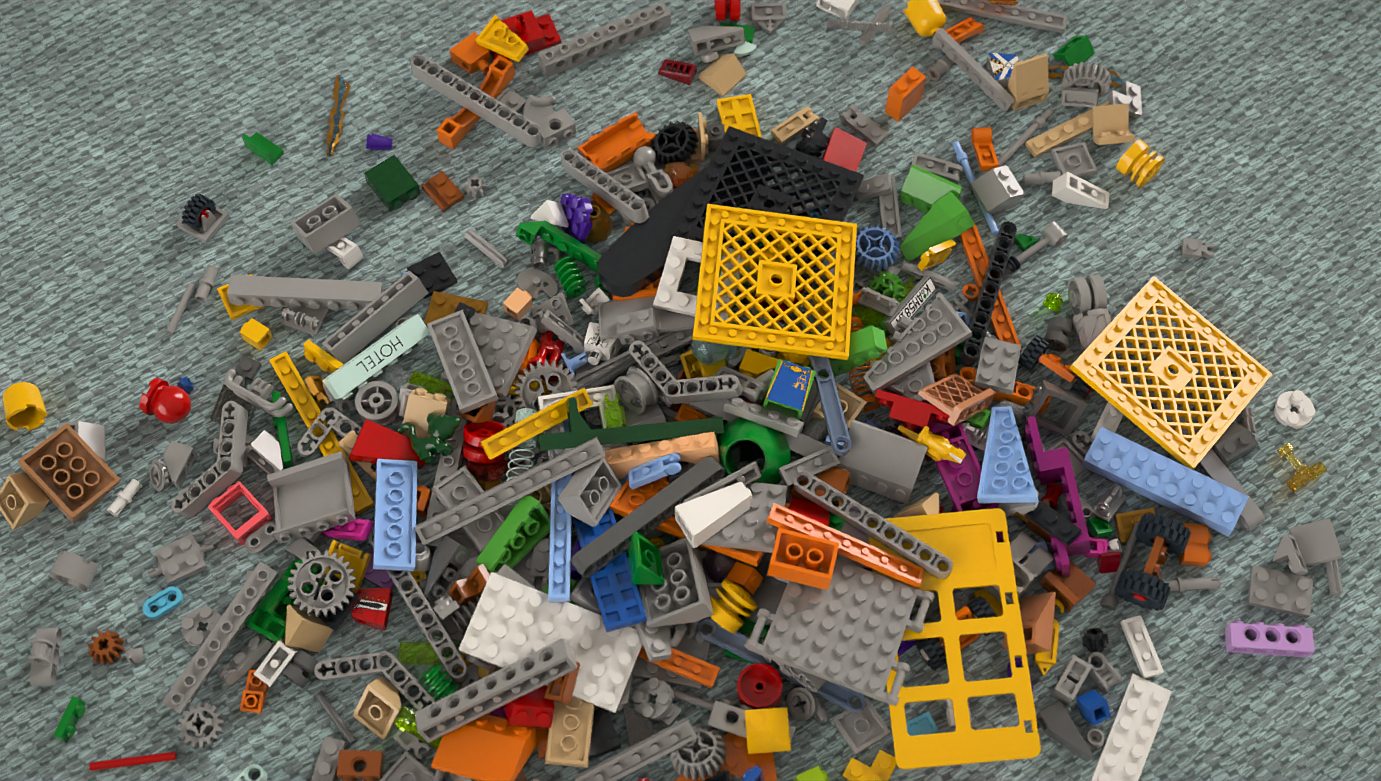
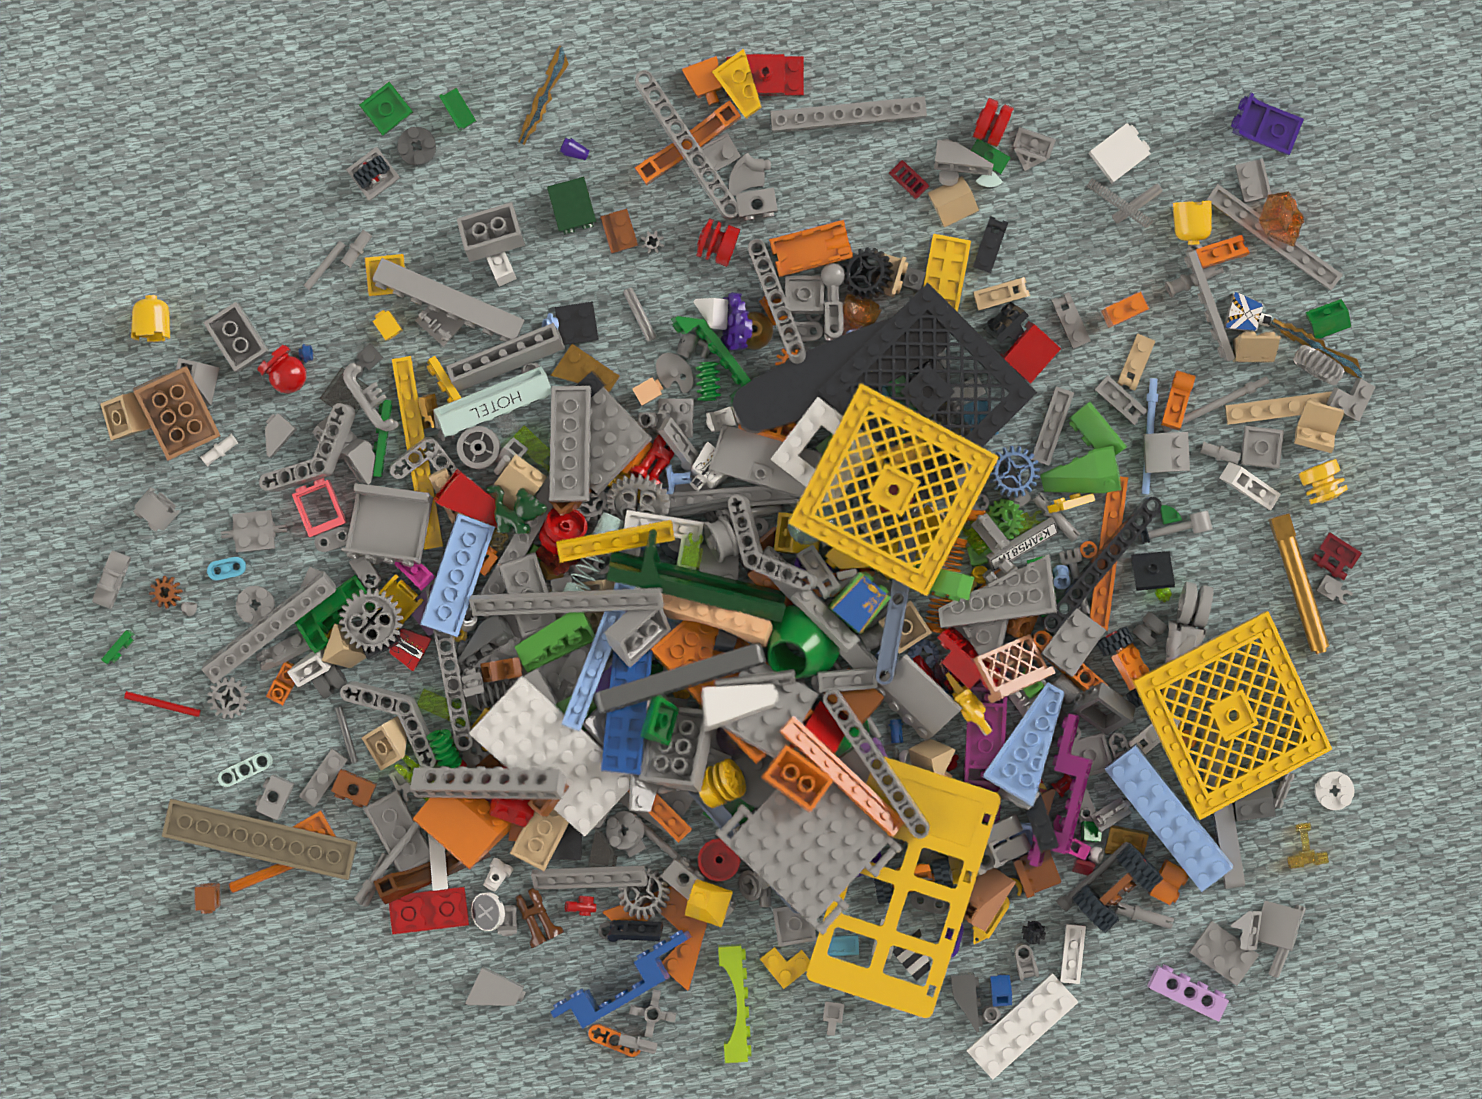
camera: 25 degrees right, 25 degrees up
light grey gear [149,459,169,491] -> none
light grey bracket [616,308,659,345] -> none
light blue hinge [628,453,681,490] -> none
orange brick [726,561,763,595] -> none
light grey plate [856,173,893,202] -> none
light grey brick [1050,655,1092,706] -> none
light grey plate [1061,87,1099,108] -> none
none -> light grey brick [203,302,270,373]
none -> green plate [359,81,414,136]
none -> dark grey plate [397,127,436,166]
none -> clear yellow plate [489,528,509,551]
none -> red wheel [696,218,741,267]
none -> blue pin [888,719,904,743]
none -> sticker [892,928,931,981]
none -> dark grey plate [910,891,949,914]
none -> black plate [973,216,1008,274]
none -> tan plate [1117,334,1155,391]
none -> black plate [1131,551,1175,591]
none -> pearl gold brick [1268,513,1329,654]
none -> dark red plate [1311,532,1362,581]

